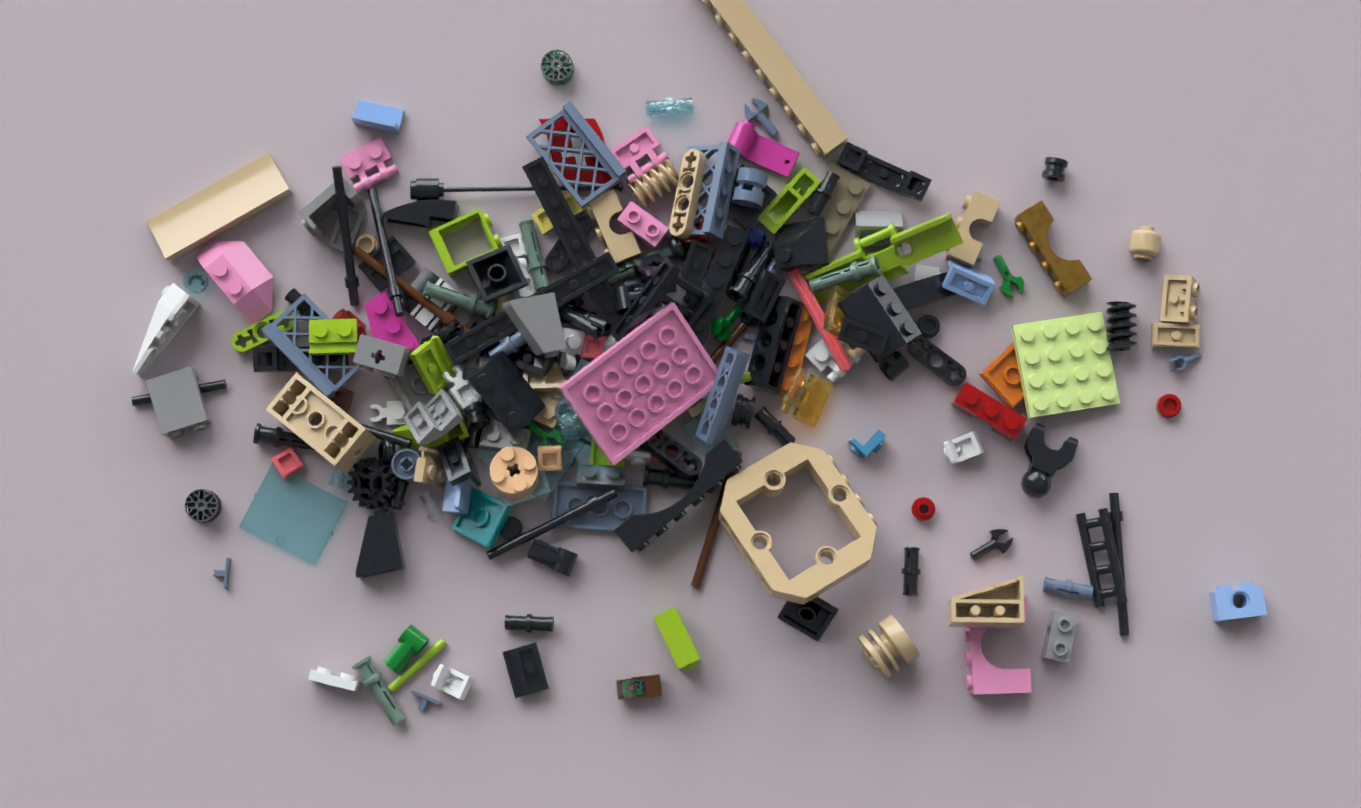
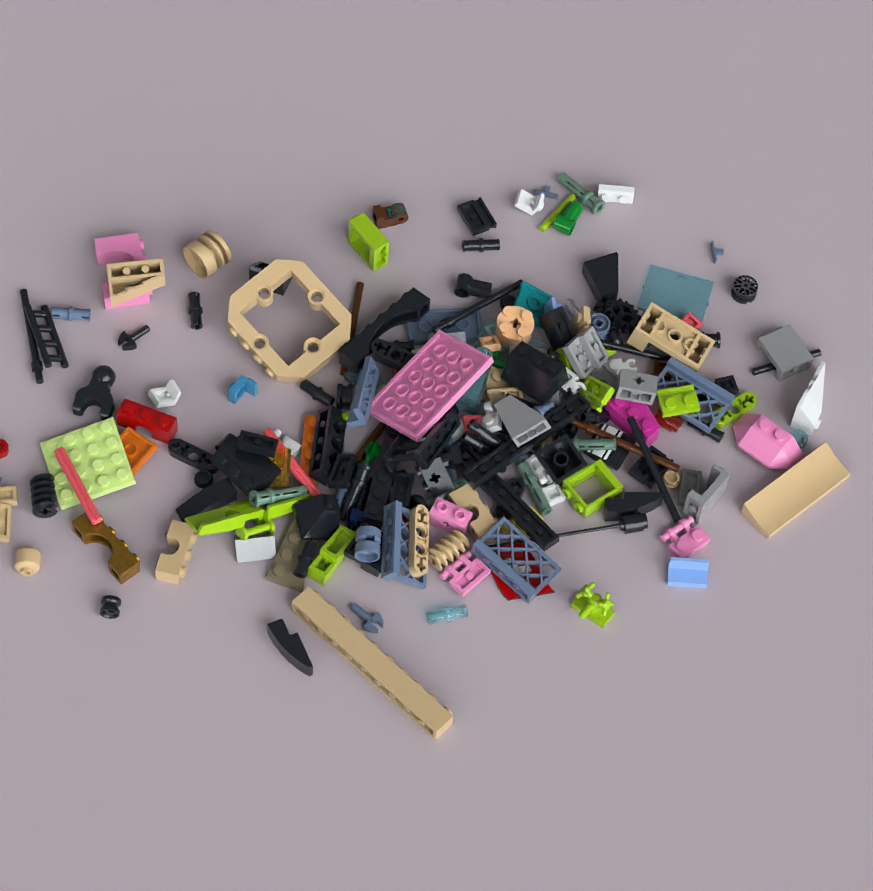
camera: 165 degrees right, 25 degrees down
black bar [332,166,360,306] -> none
clear green wheel [540,49,574,86] -> none
dark pink door [727,120,800,178] -> none
clear yellow plate [779,367,833,427] -> none
black slope [837,142,932,201] -> none
red plate [911,497,935,521] -> none
light blue panel [942,259,995,305] -> none
green bar [993,255,1024,298] -> none
light grey brick [1041,611,1078,663] -> none
none -> coral axle [54,447,101,525]
none -> black slope [267,619,313,676]
none -> lime piece [571,582,615,629]

